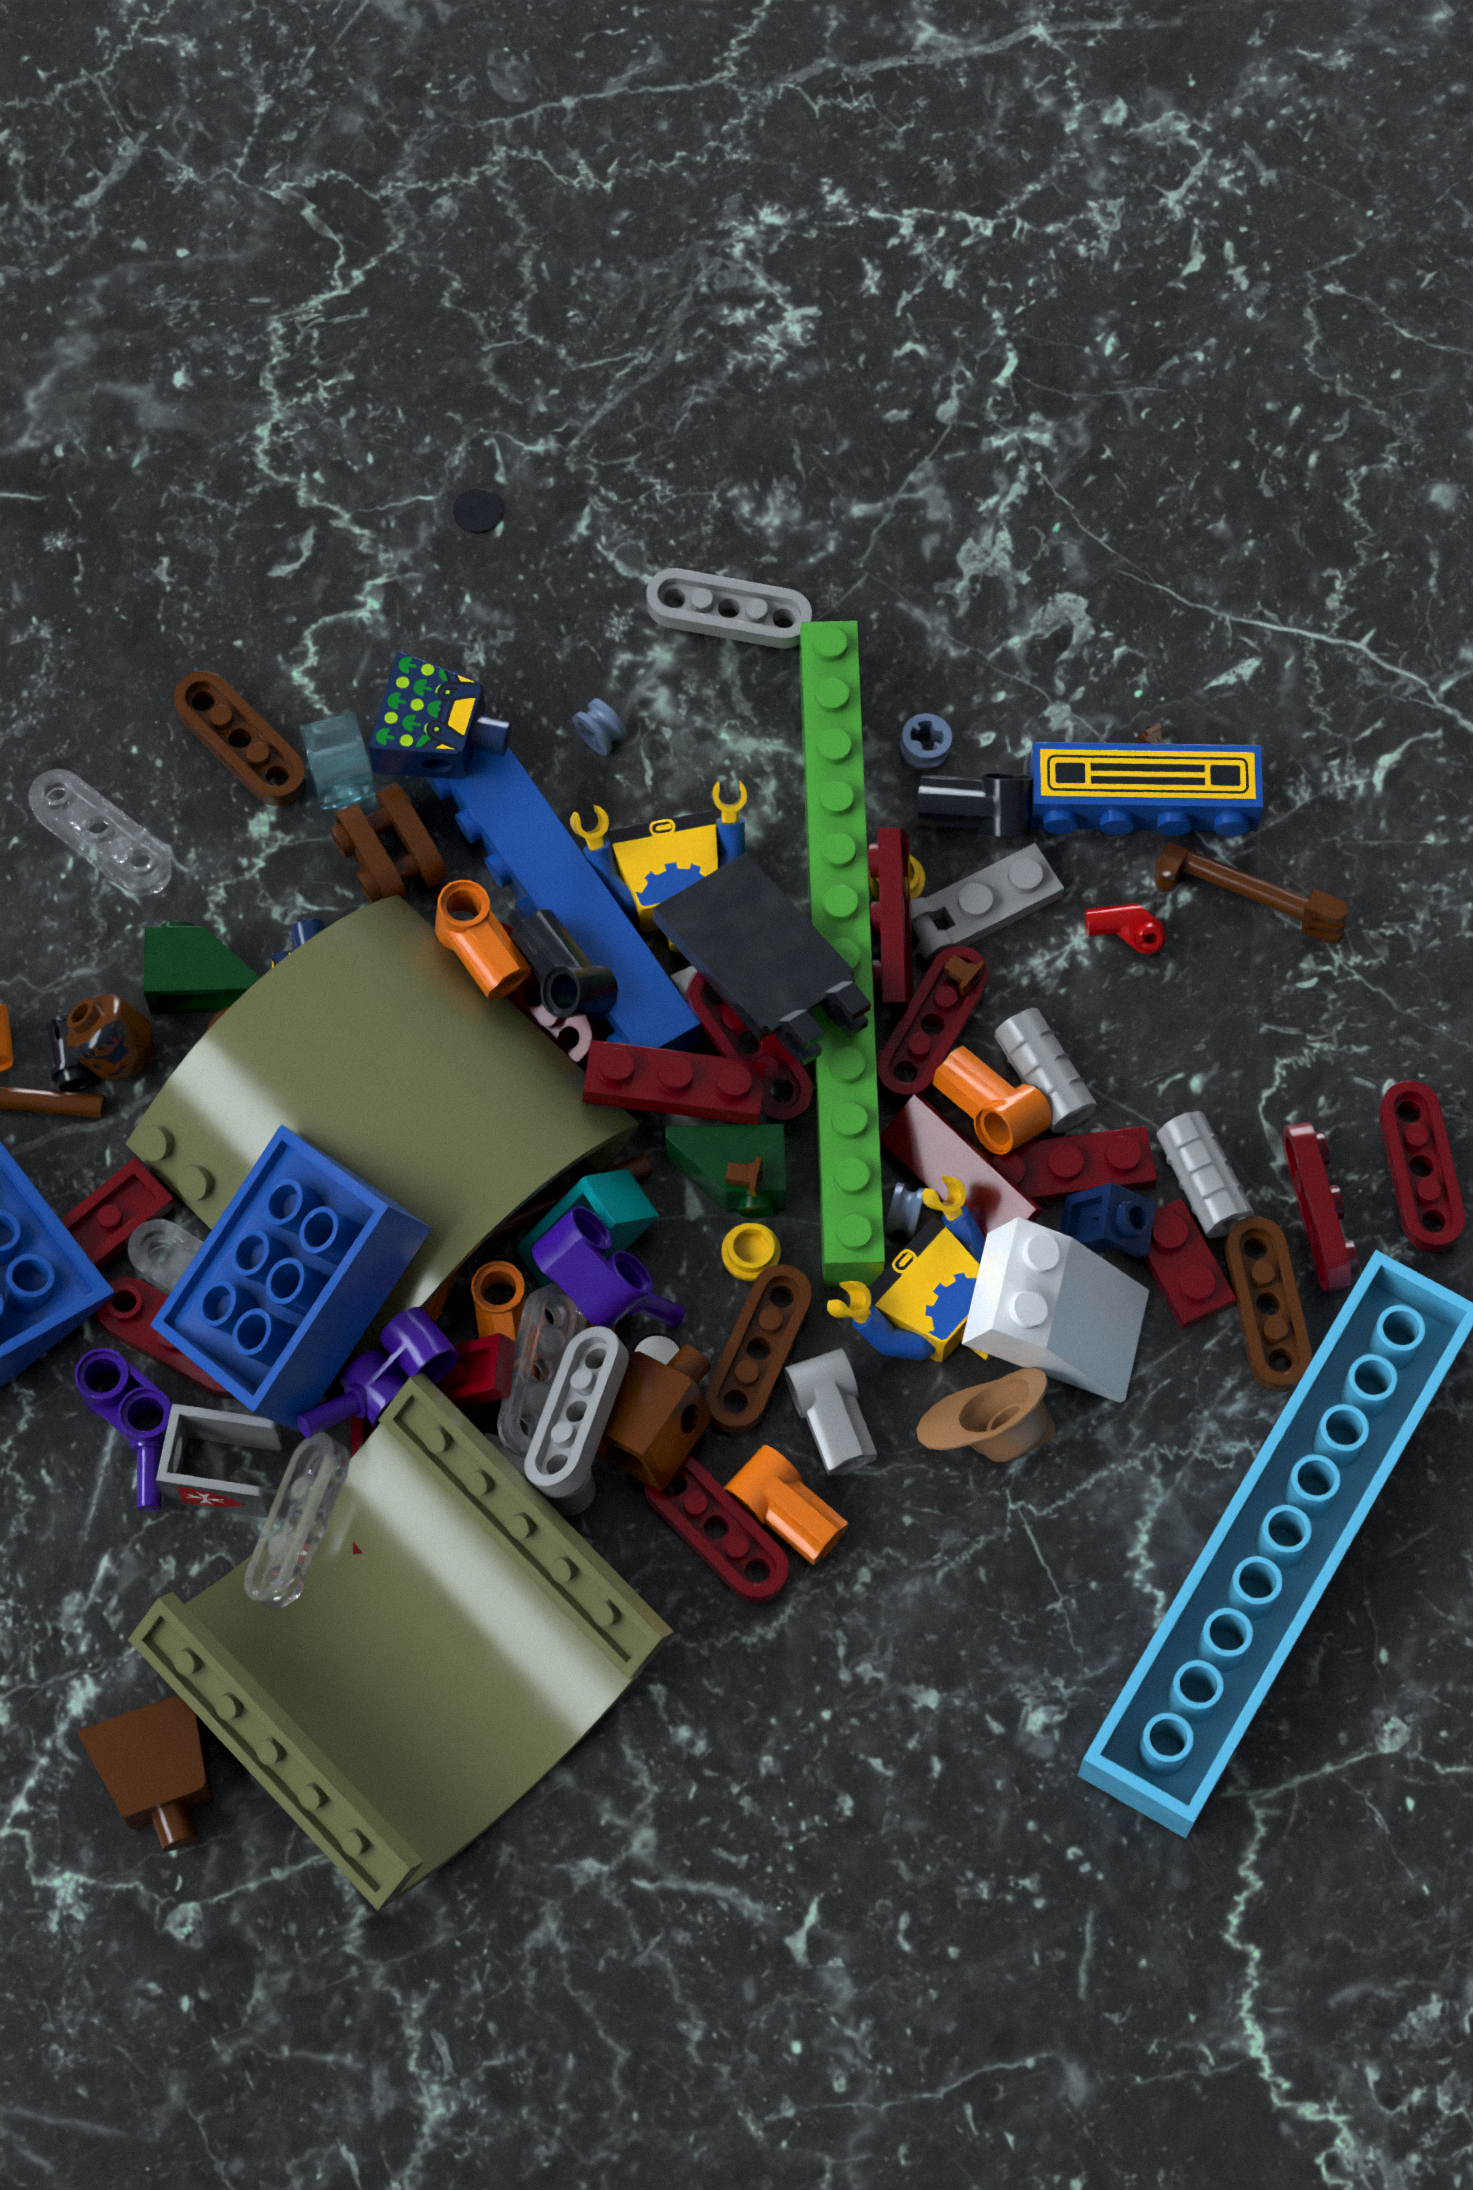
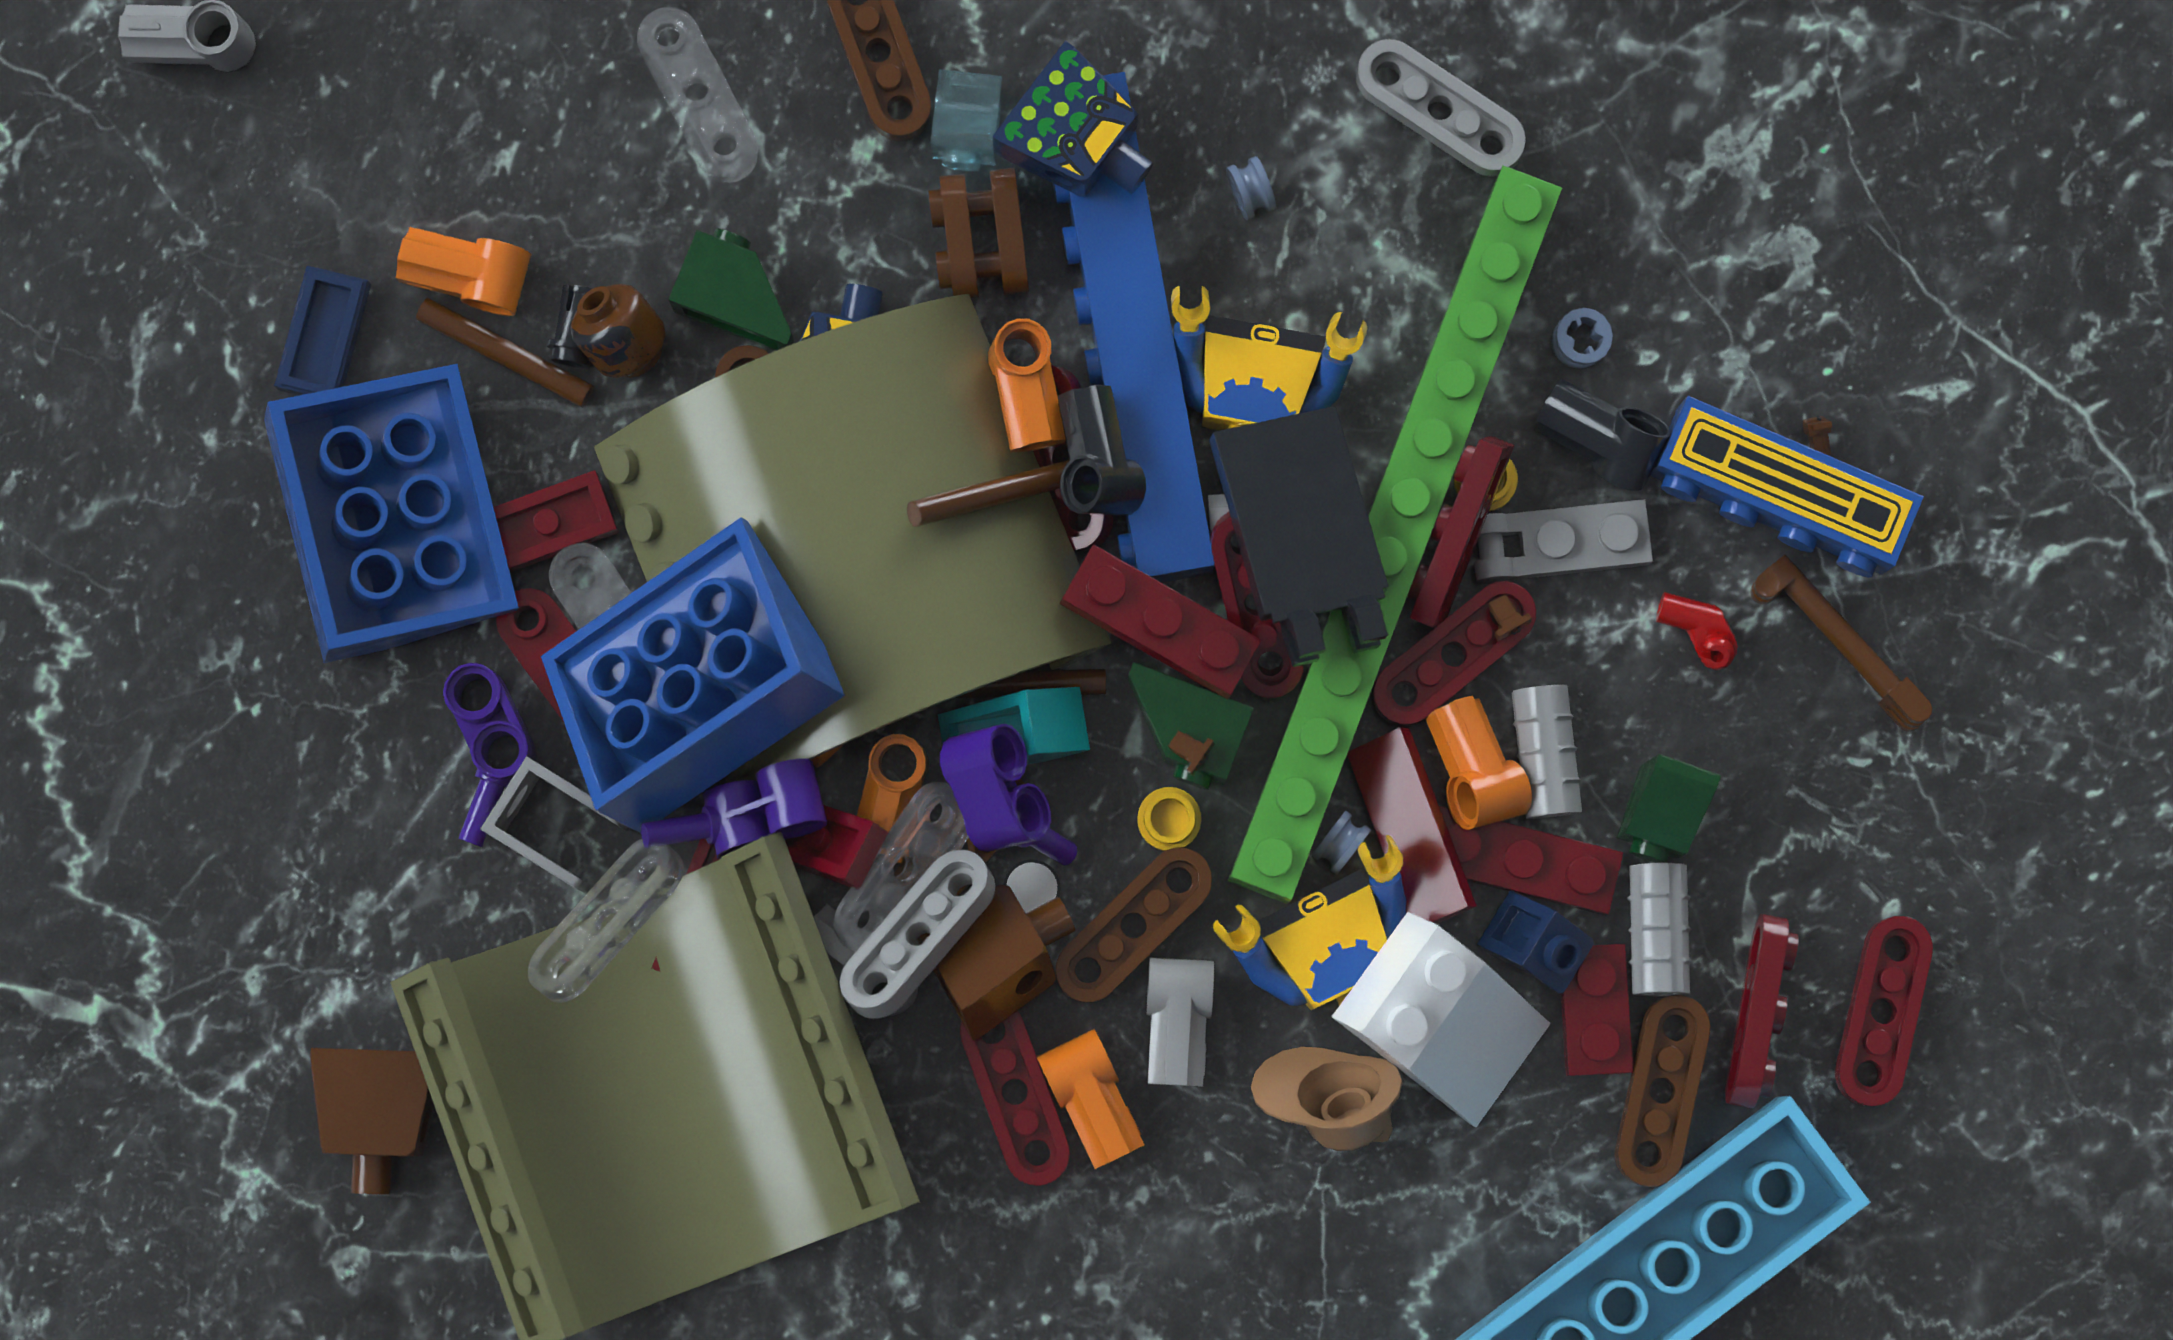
camera: 20 degrees right, 15 degrees up
none -> reddish brown bar [907,460,1070,527]
none -> dark green slope [1617,754,1721,863]

